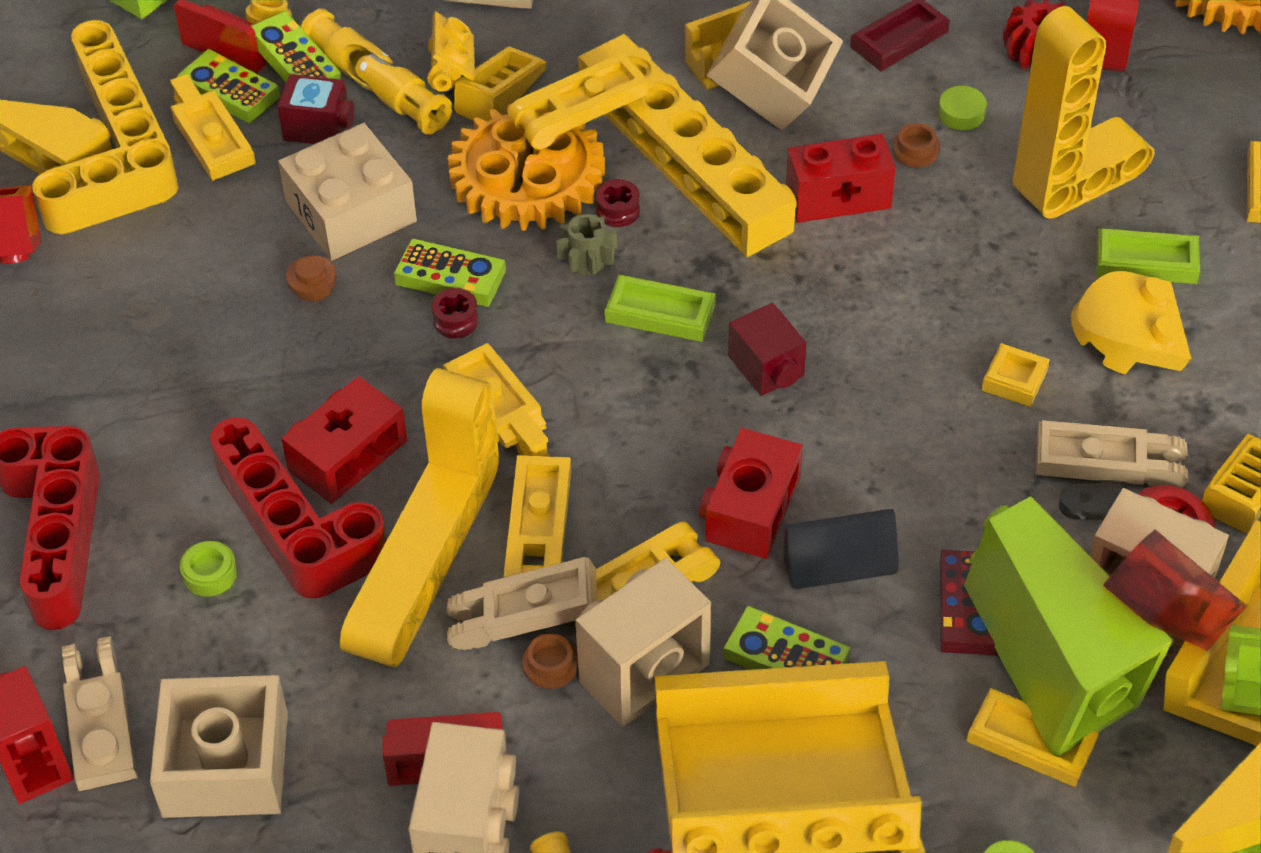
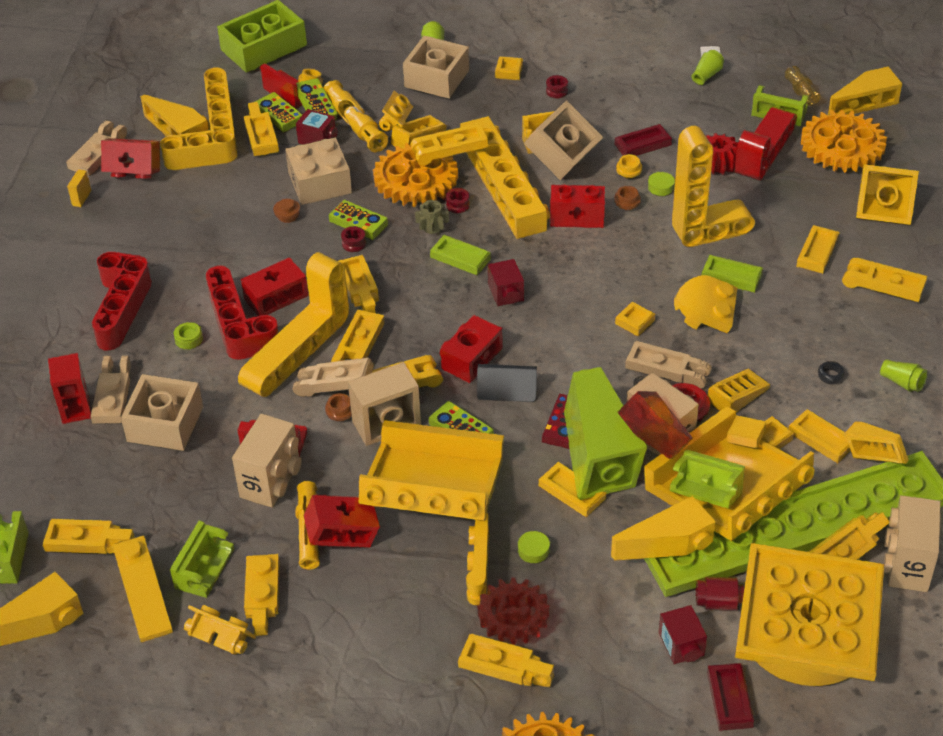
camera: 15 degrees right, 5 degrees down
none -> yellow plate [616,154,642,178]

